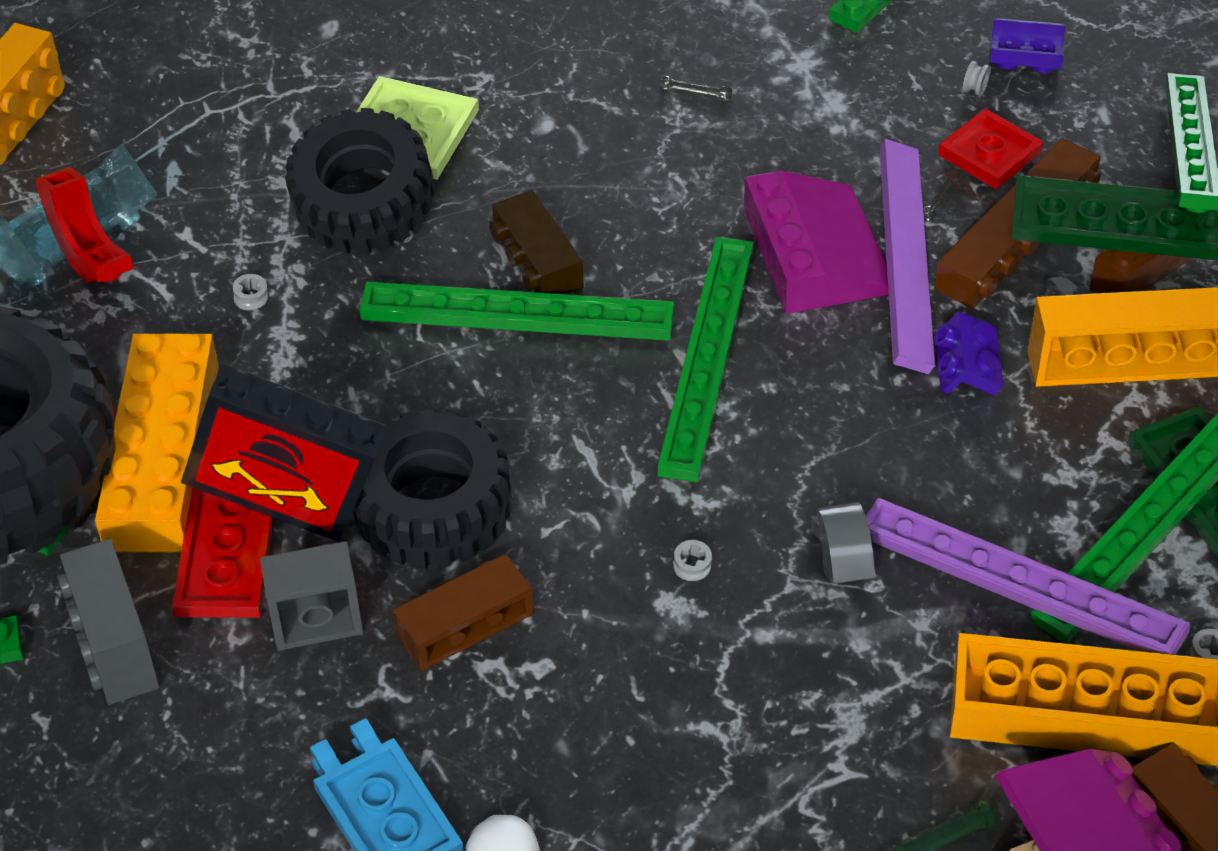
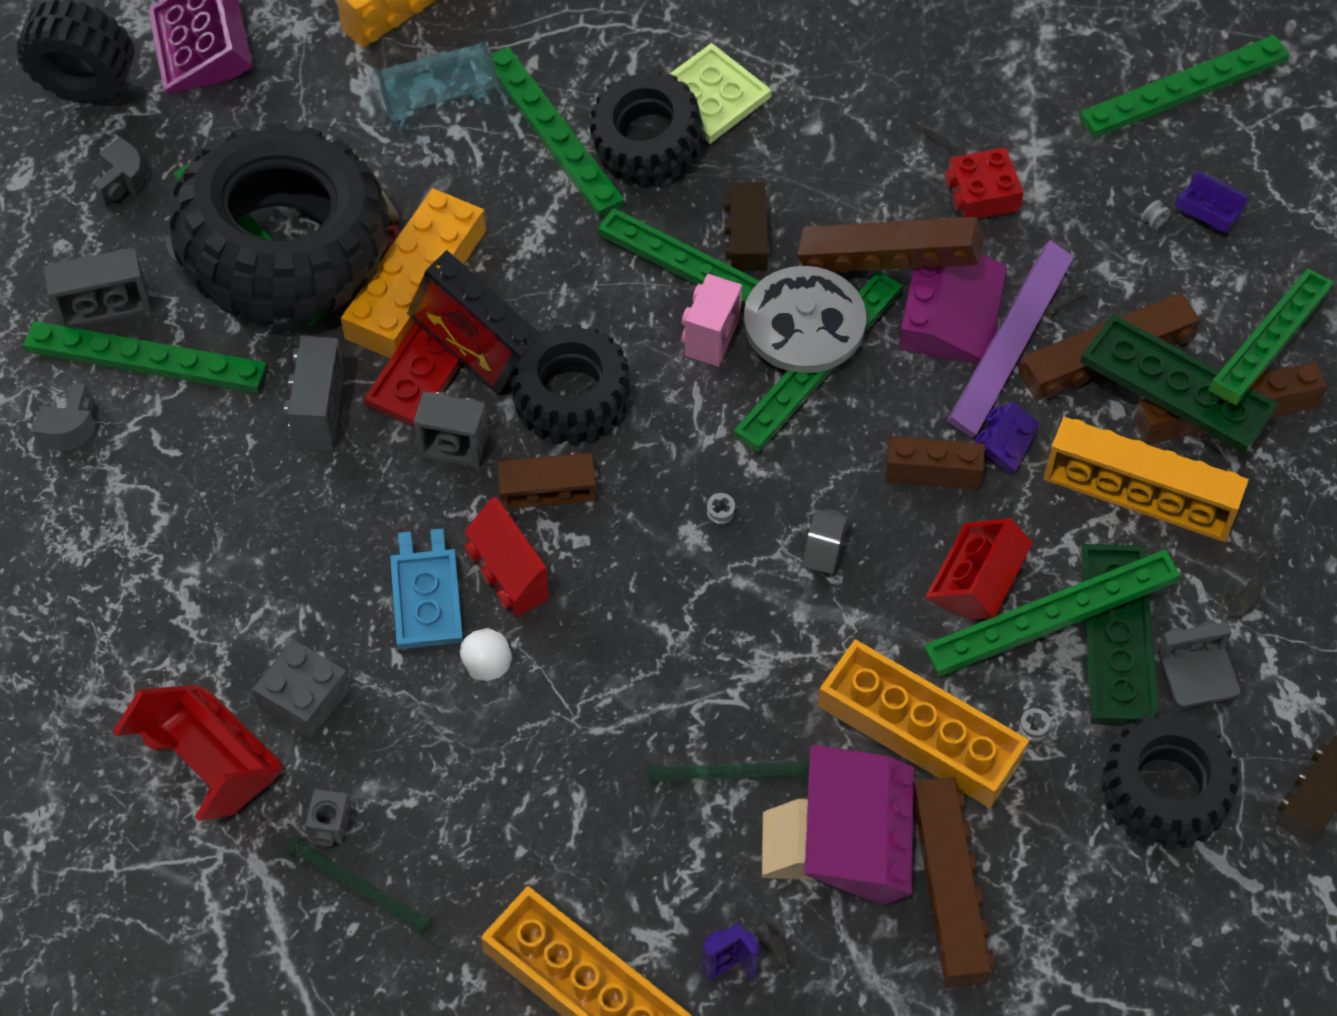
camera: 25 degrees right, 10 degrees up
red arch [35,167,134,284] -> none
light grey bush [233,274,268,310] -> none
medium lavender tile [865,498,1190,655] -> none
red plate [938,108,1043,189] -> none
none -> red slope [463,496,549,618]
none -> green plate [484,46,624,218]
none -> bright pink brick [681,274,742,367]
none -> light grey dish [744,266,866,373]
none -> reddish brown brick [797,217,984,273]
none -> reddish brown brick [885,436,985,490]
none -> red slope [925,518,1033,620]
none -> red brick [944,147,1024,219]

